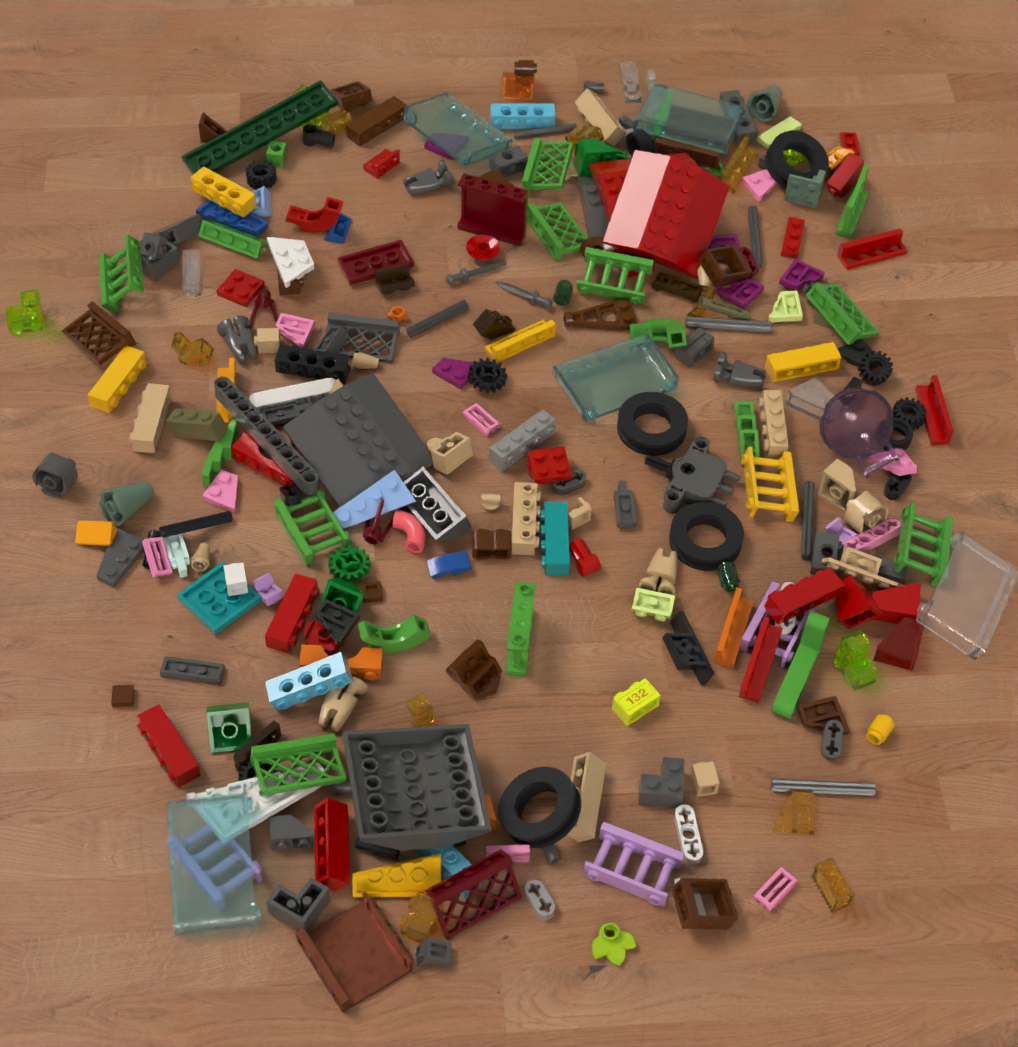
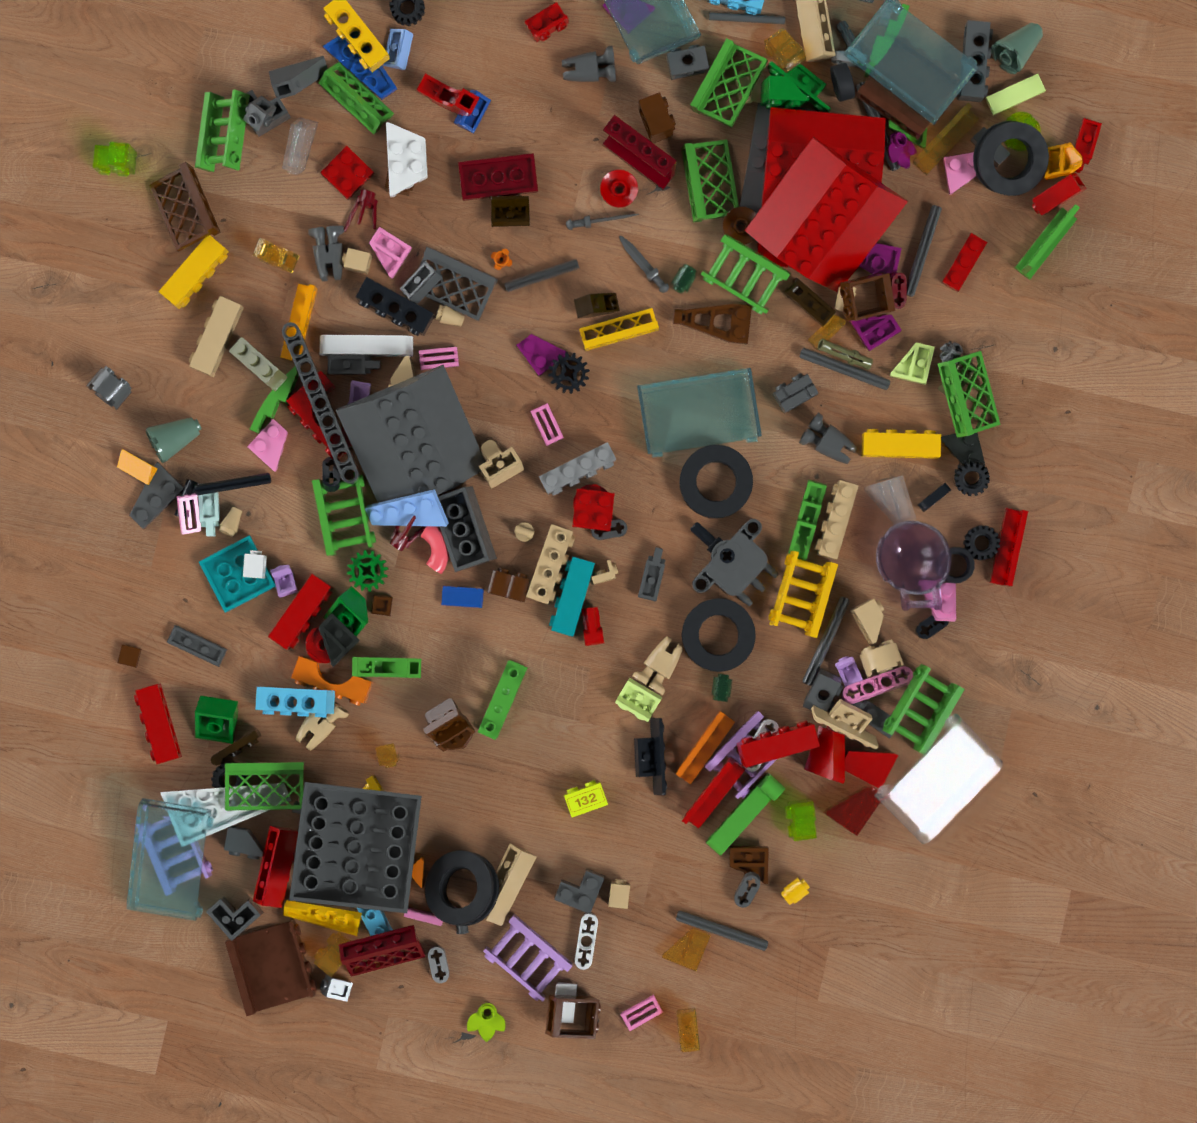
camera: 20 degrees right, 35 degrees up
bright green arch [630,319,687,348] -> none
magenta wing [779,259,825,291] -> none
sand green bracket [784,169,826,208] -> none
red fence [837,229,907,270] -> none

